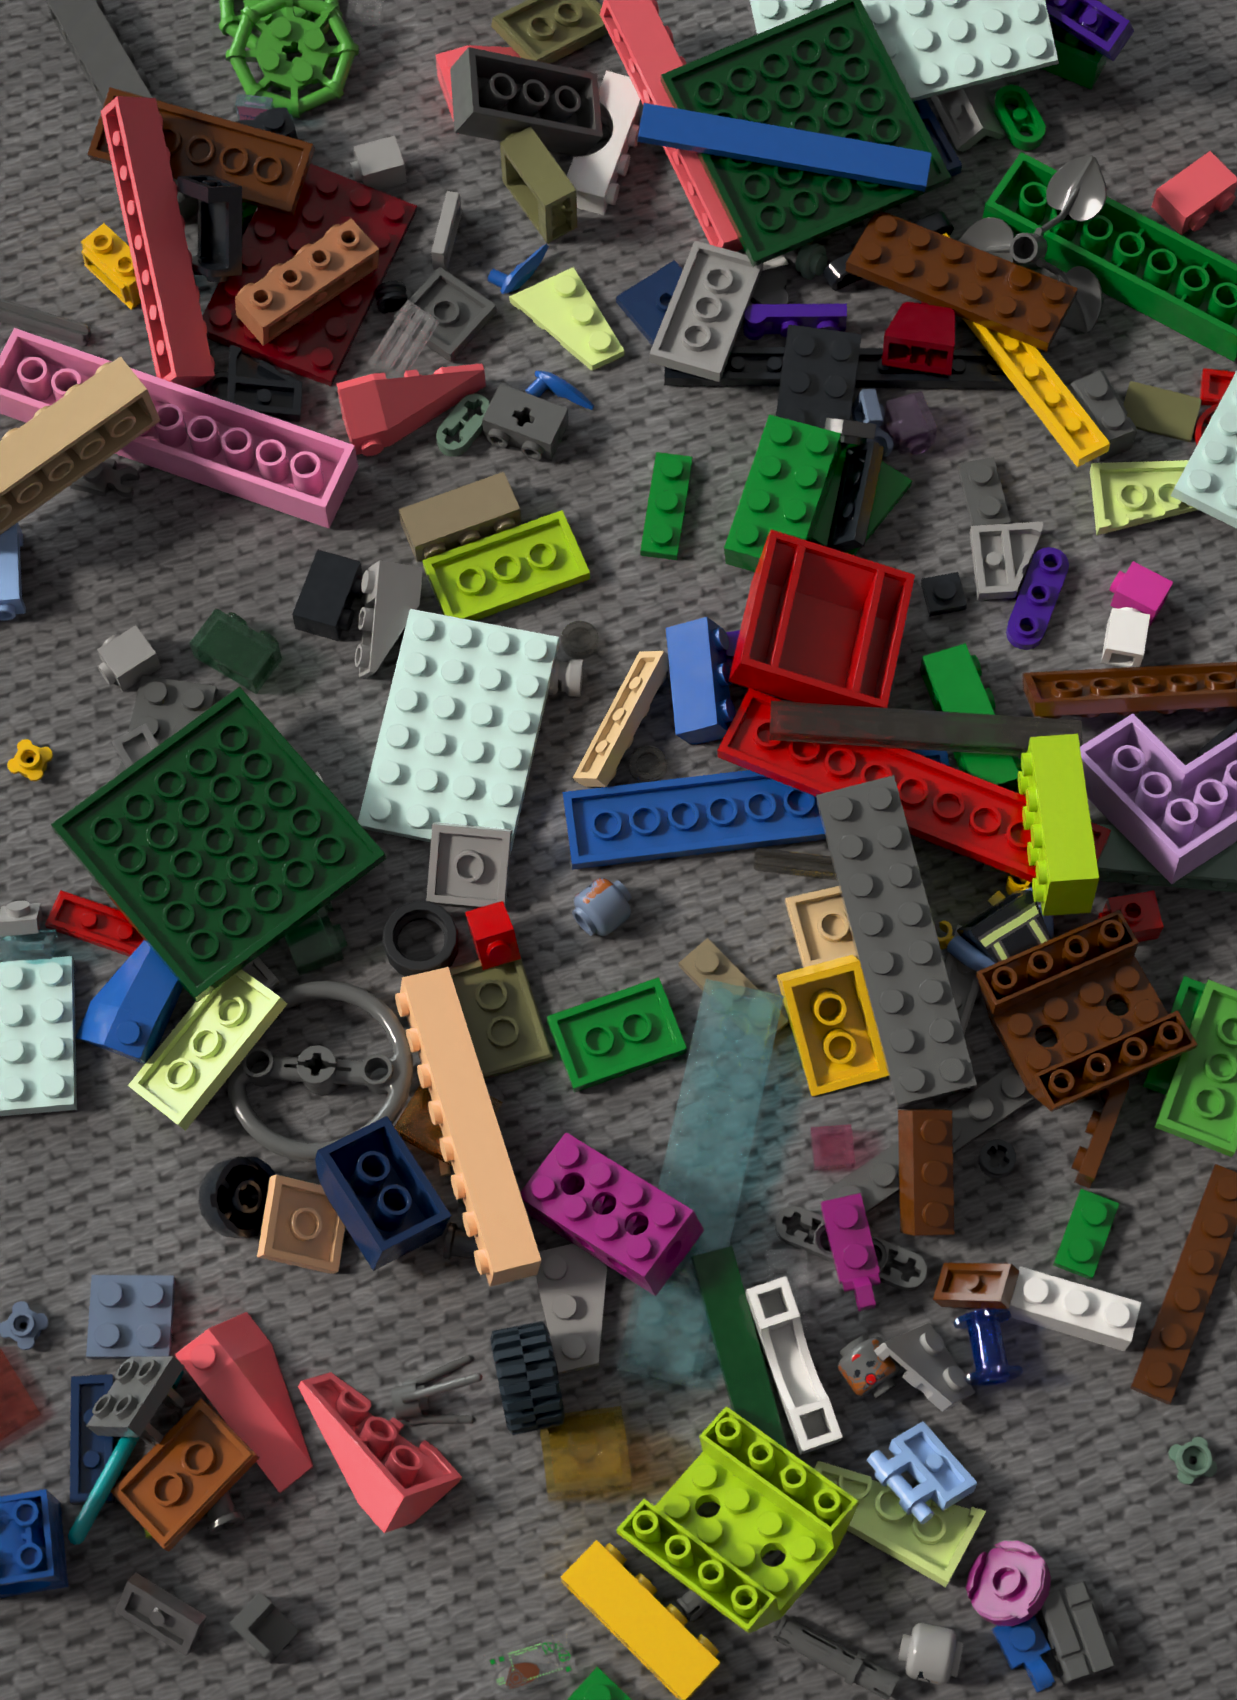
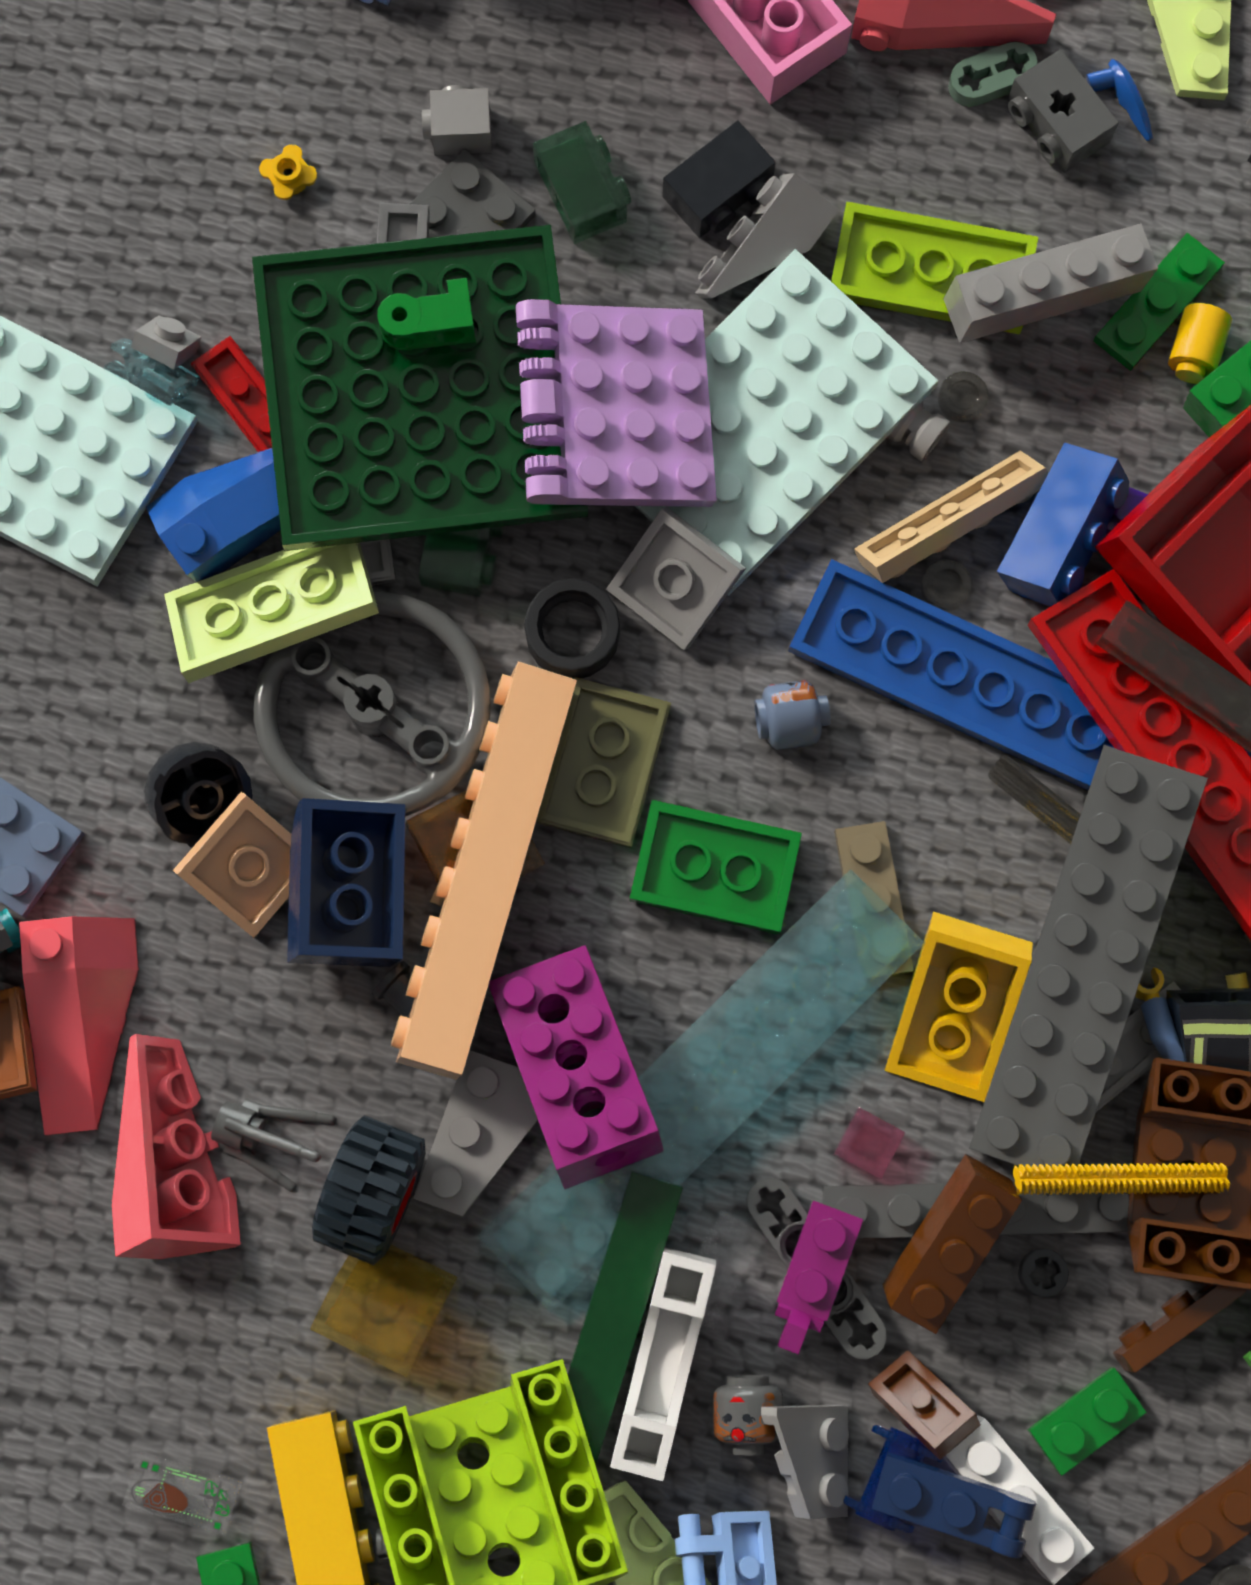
camera: 30 degrees right, 10 degrees up
dark tan brick [399,472,521,562] -> none
red brick [465,901,521,970] -> none
tan tile [785,886,858,968] -> none
none -> green leg [377,278,476,350]
none -> lavender hinge [516,299,717,507]
none -> dark blue plate [872,1452,1037,1558]
none -> light grey brick [943,223,1158,344]
none -> yellow axle [1013,1163,1230,1195]
none -> yellow brick [1168,303,1233,384]

